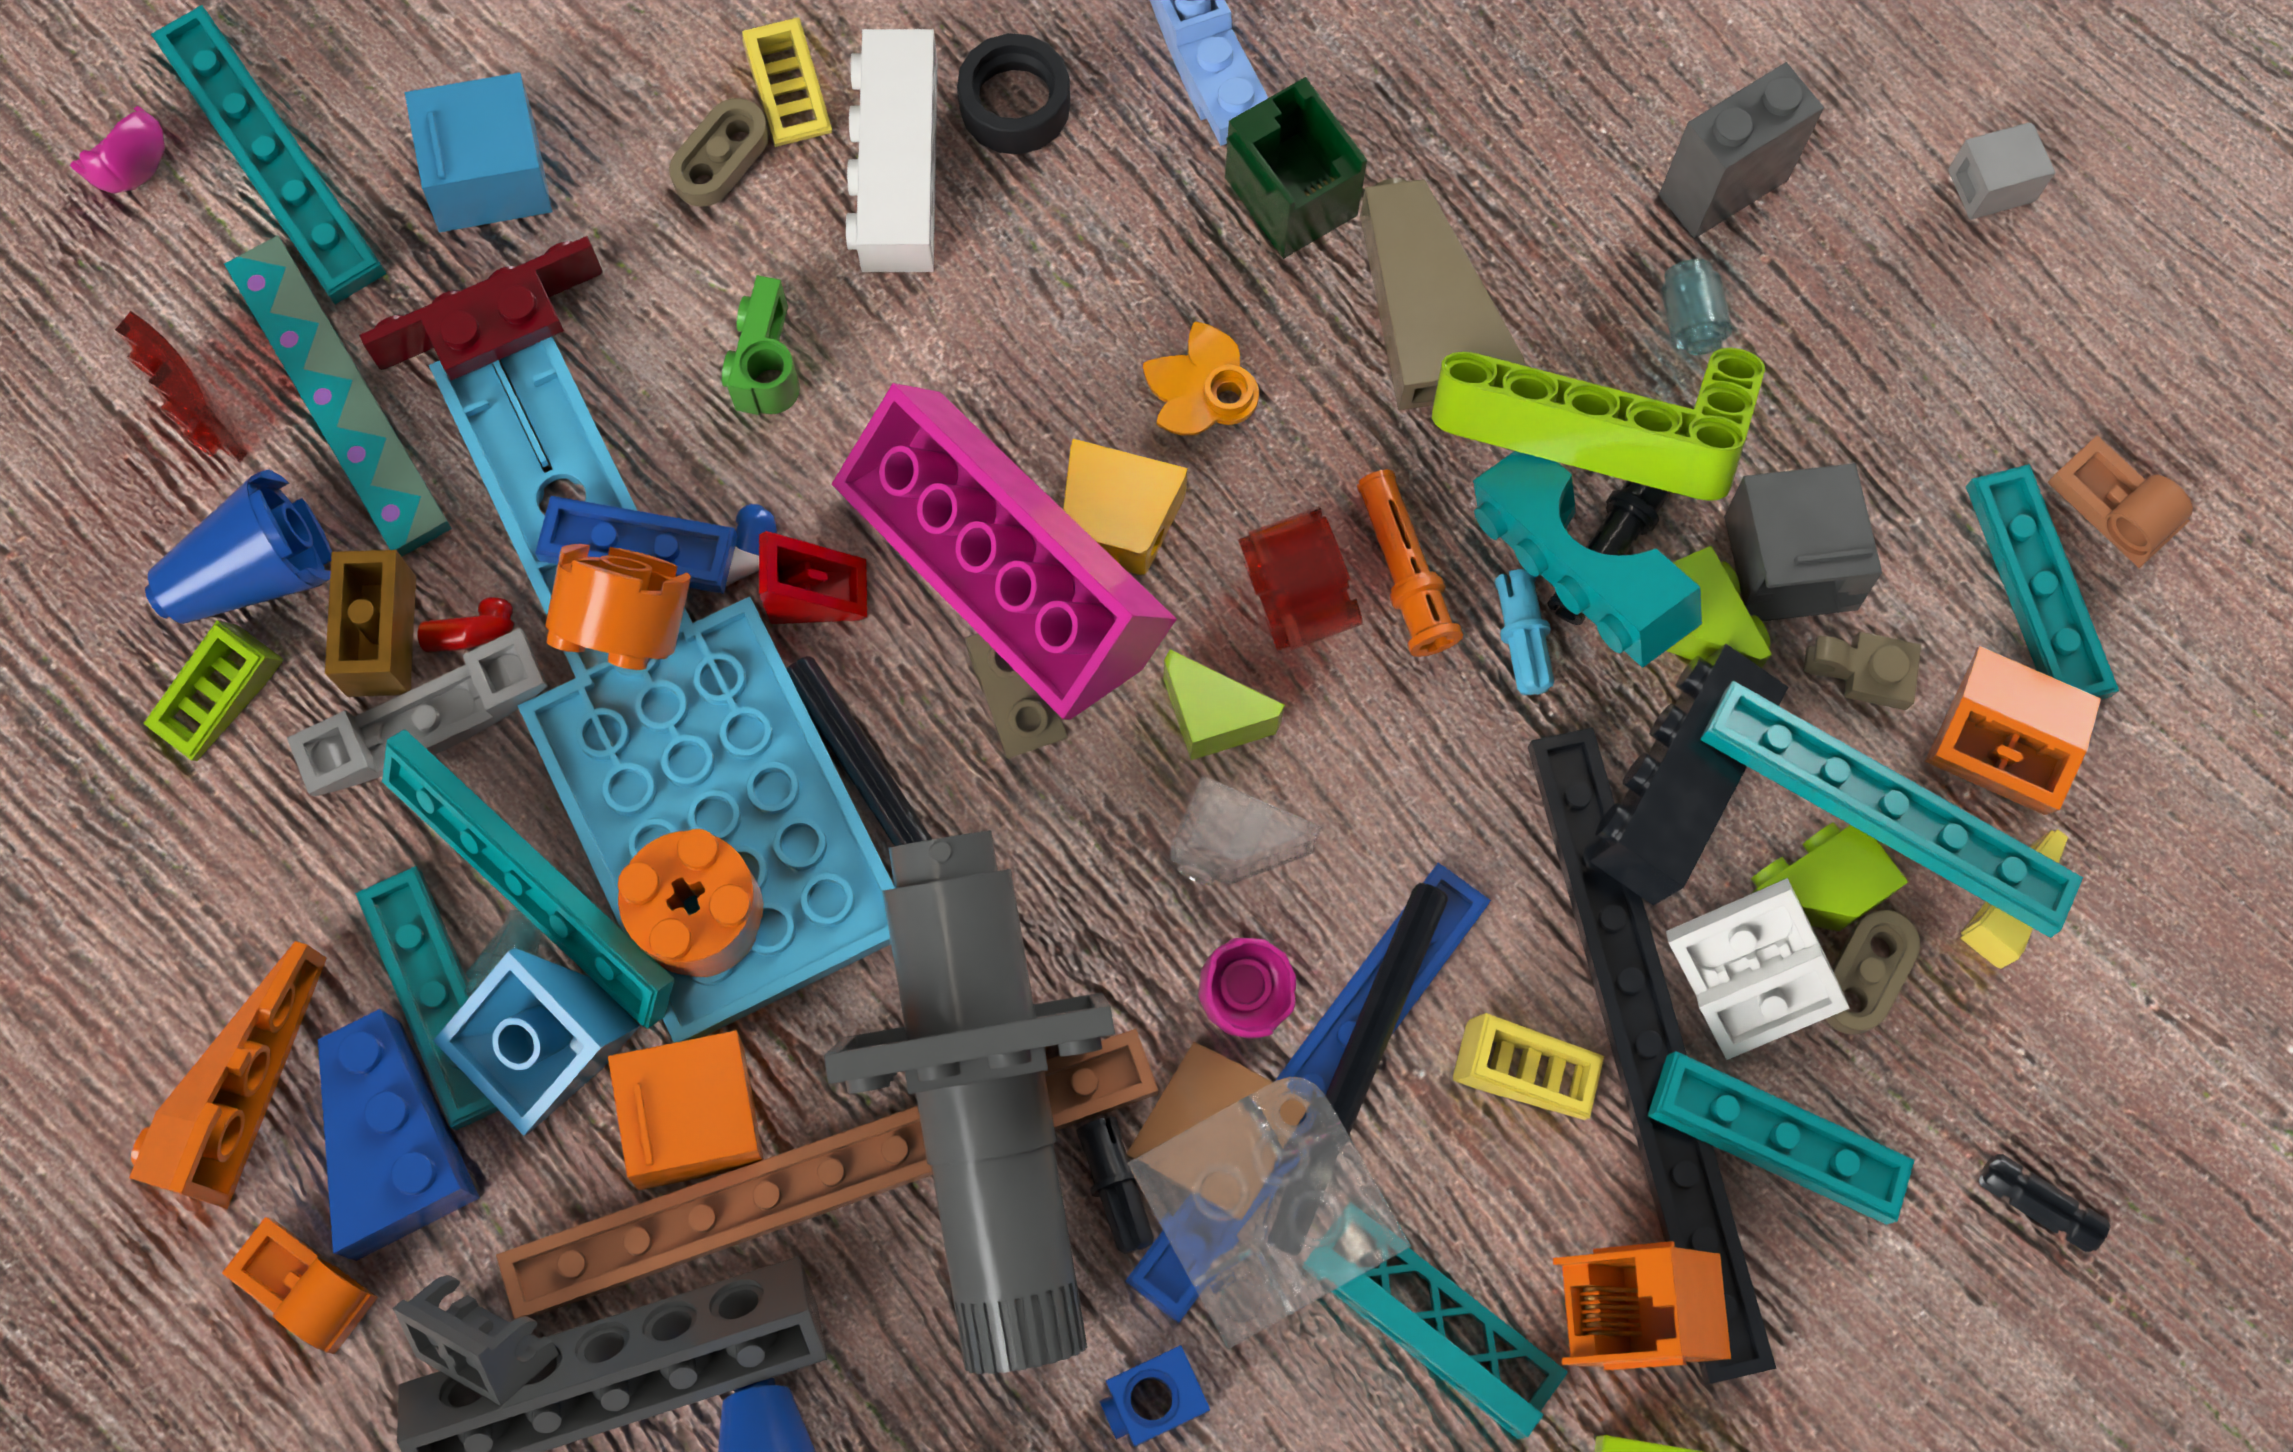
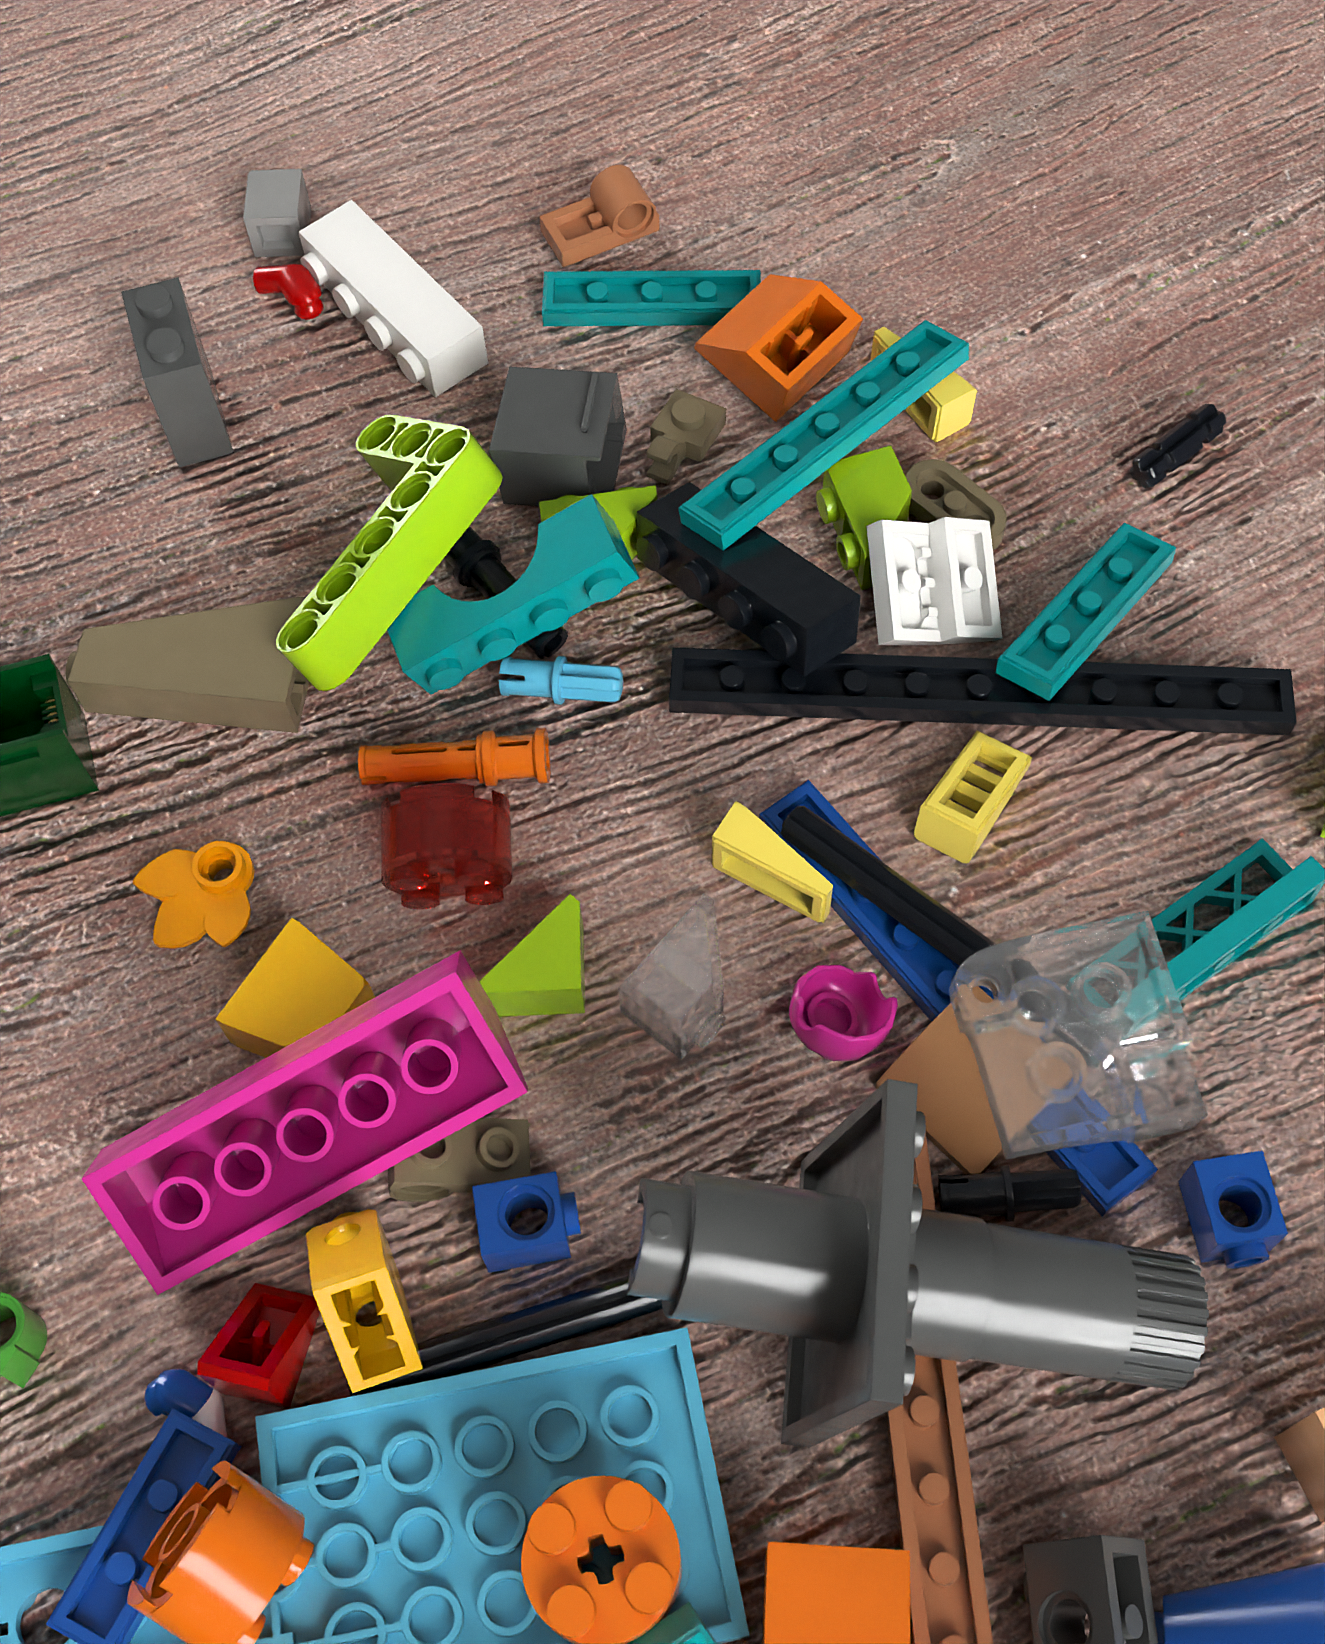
camera: 70 degrees left, 10 degrees down
orange piece [1553,1241,1731,1370] -> none
clear light blue brick [1661,259,1733,355] -> none
none -> red arm [253,264,324,320]
none -> white brick [298,200,488,398]
none -> yellow torso [306,1209,423,1393]
none -> blue brick [472,1171,581,1273]
none -> light yellow slope [712,801,833,923]

